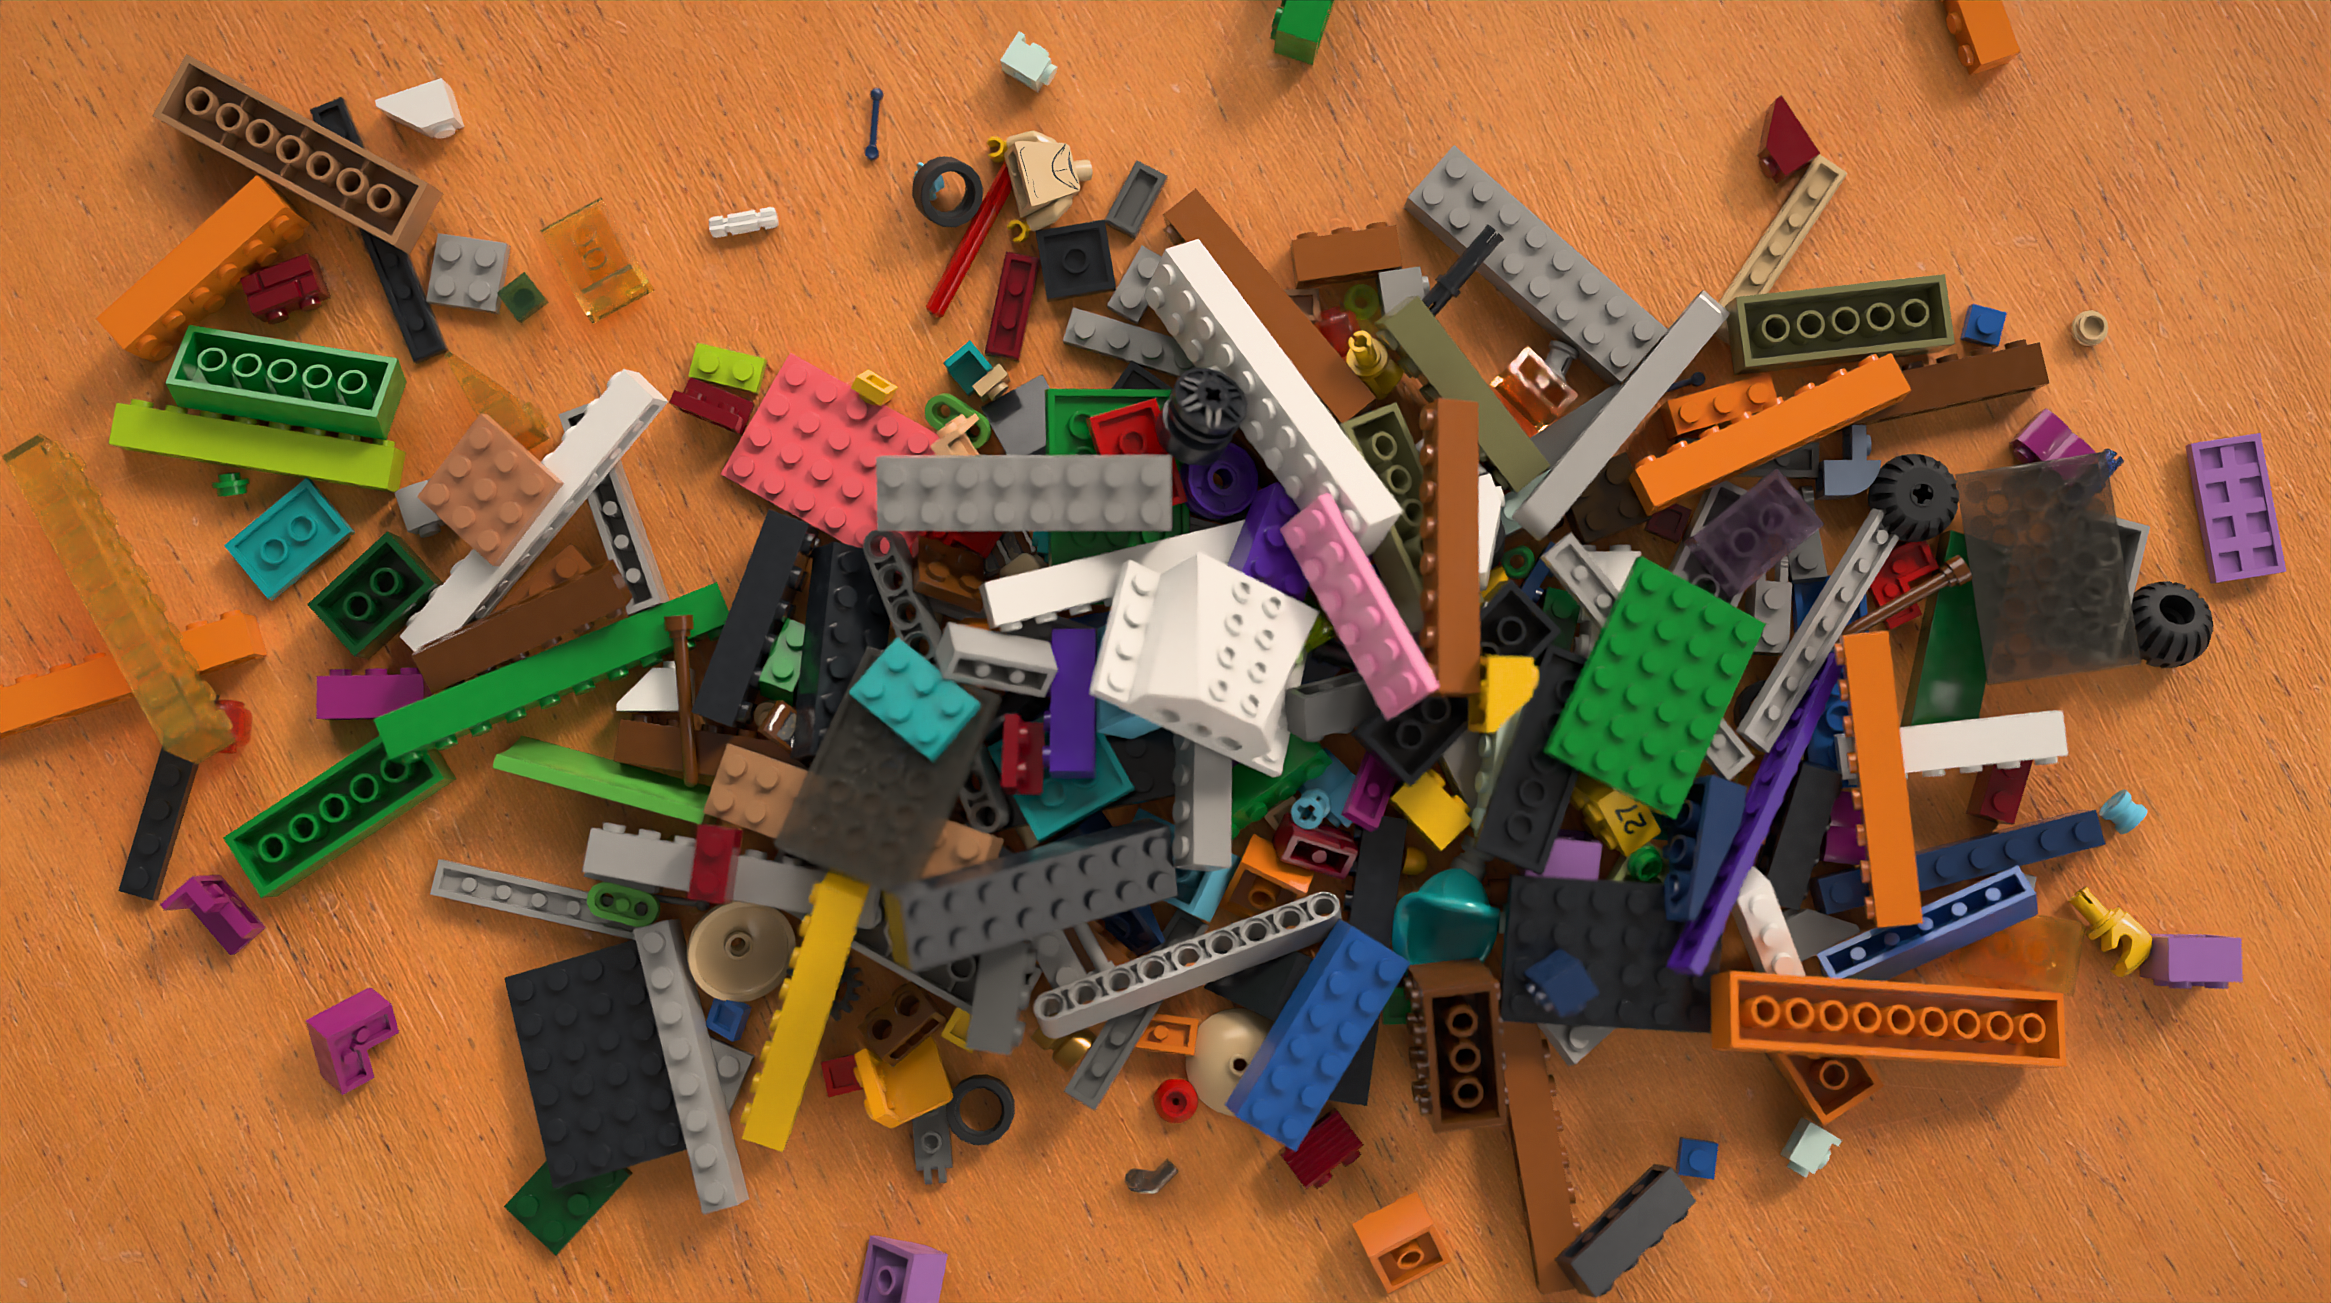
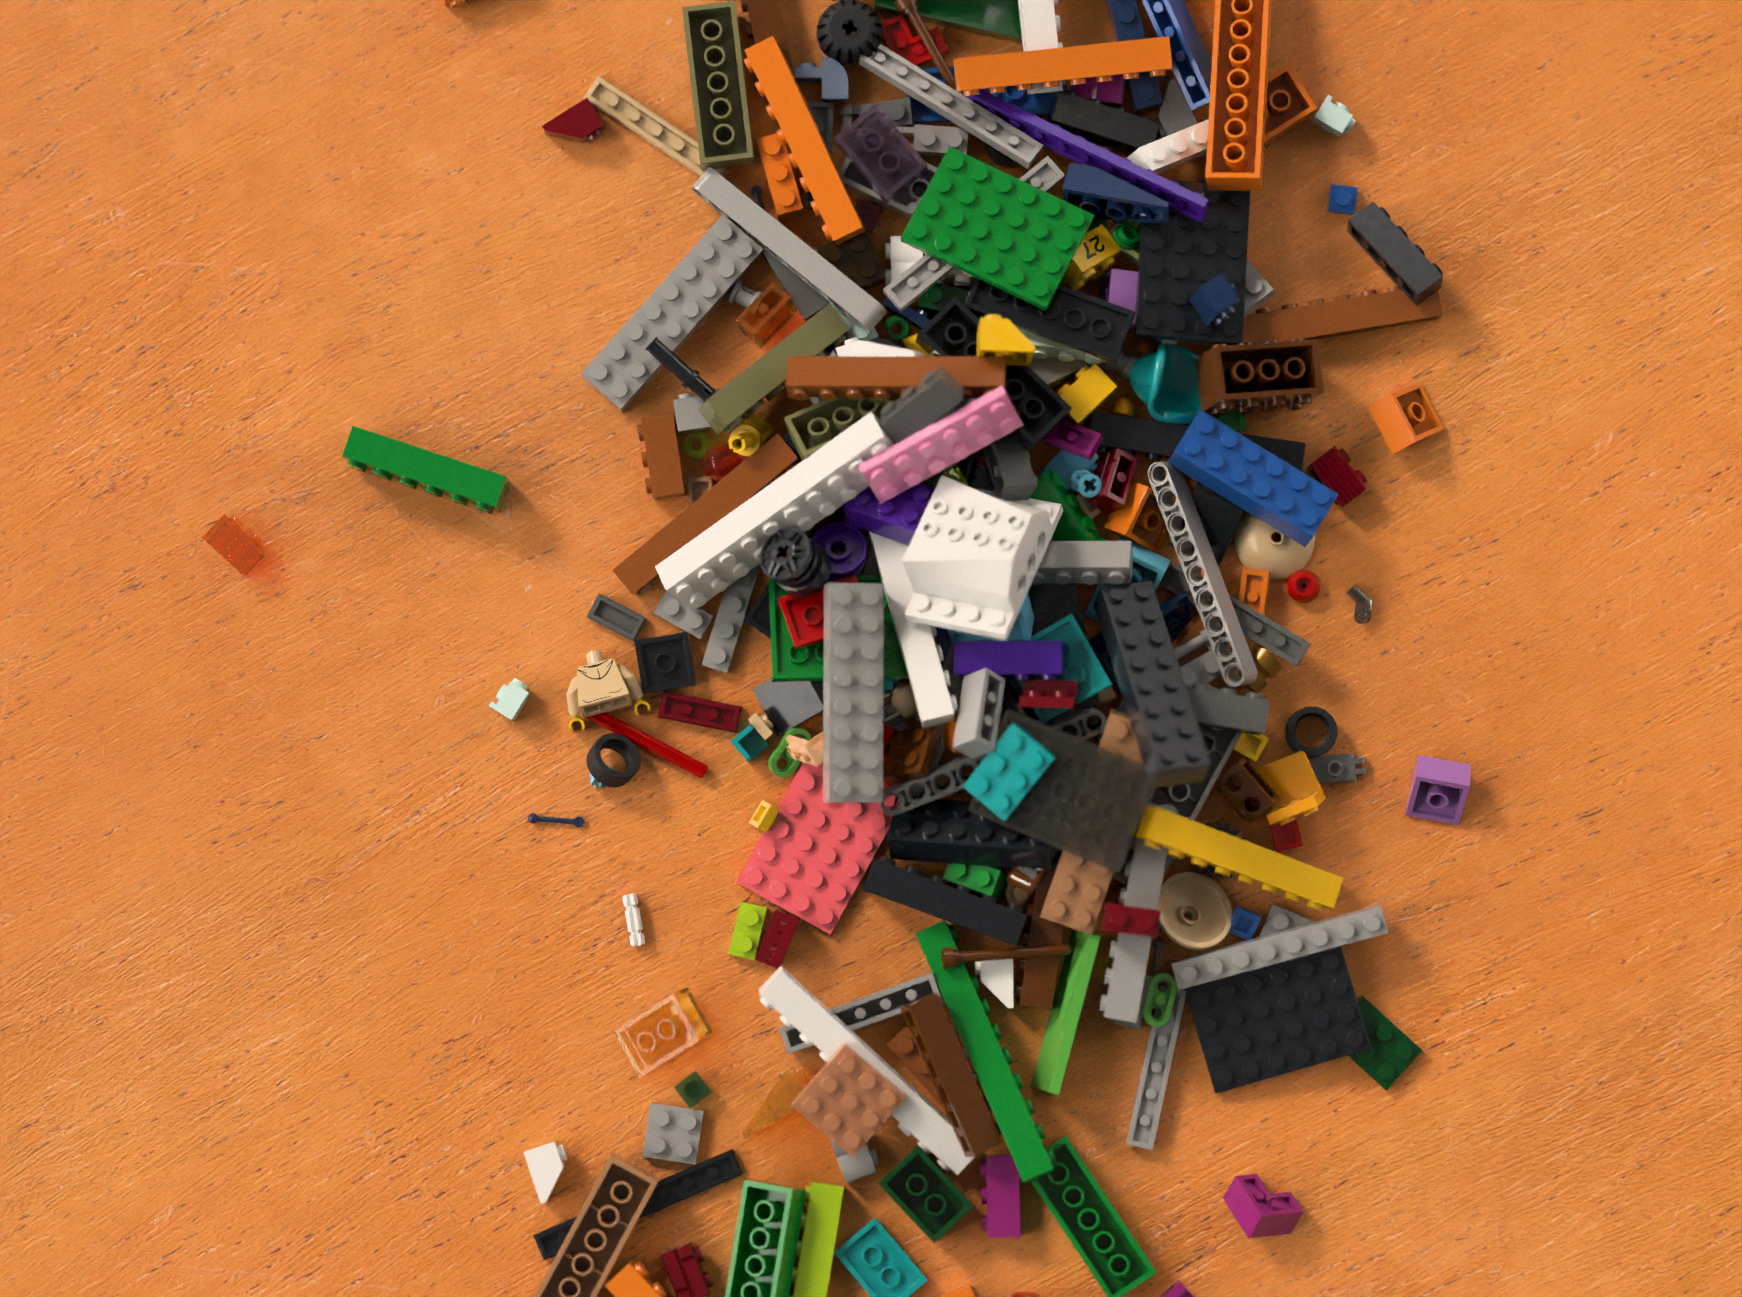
camera: 90 degrees left, 0 degrees up
none -> dark grey brick [879,366,964,444]

